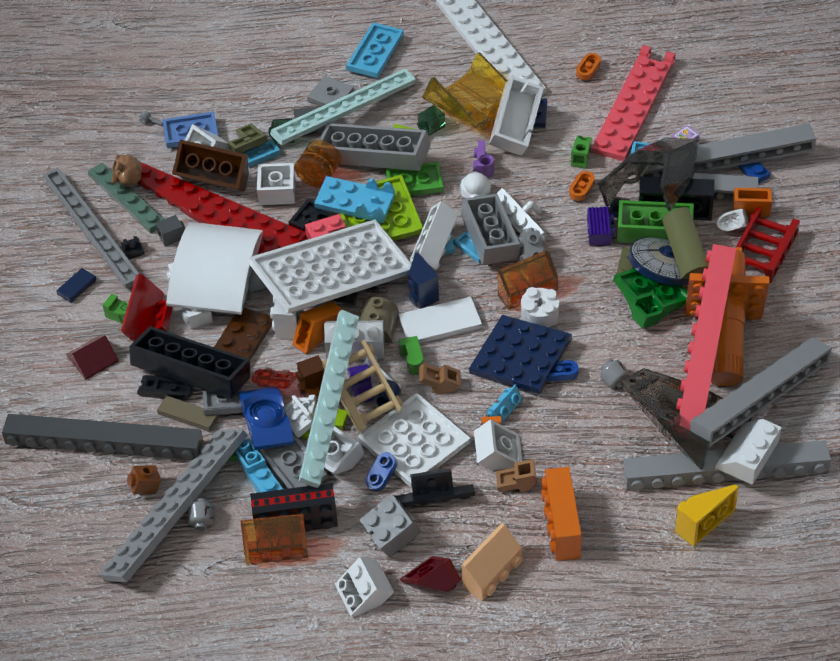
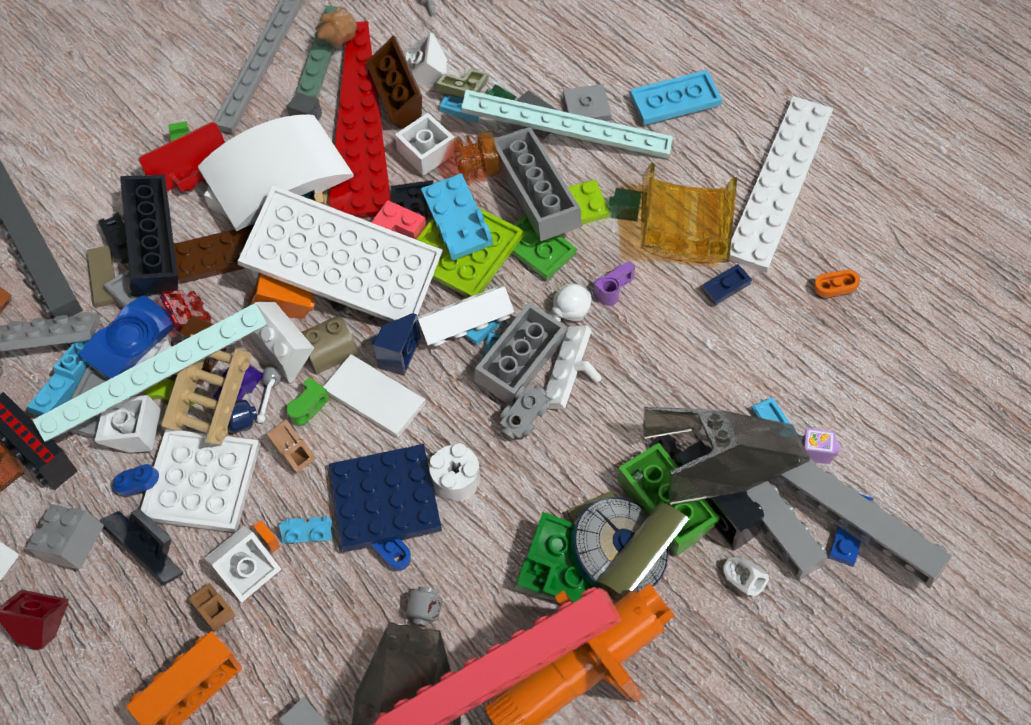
camera: 50 degrees right, 10 degrees up
dark blue tile [56,268,96,303] -> none
dark red slope [66,335,119,380] -> none
black tile [121,236,145,259] -> none
medium blue plate [162,111,218,148] -> none
light nougat slope [462,523,522,601] -> none
white piece [489,76,544,156] -> none
clear orange slope [497,250,558,310] -> none
orange plate [569,171,595,201] -> none
bright green leg [571,135,592,168] -> none
dark purple brick [587,206,615,245] -> none
coral hinge [591,45,676,162] -> none
orange piece [733,188,772,217] -> none
red fence [735,207,800,283] -> none

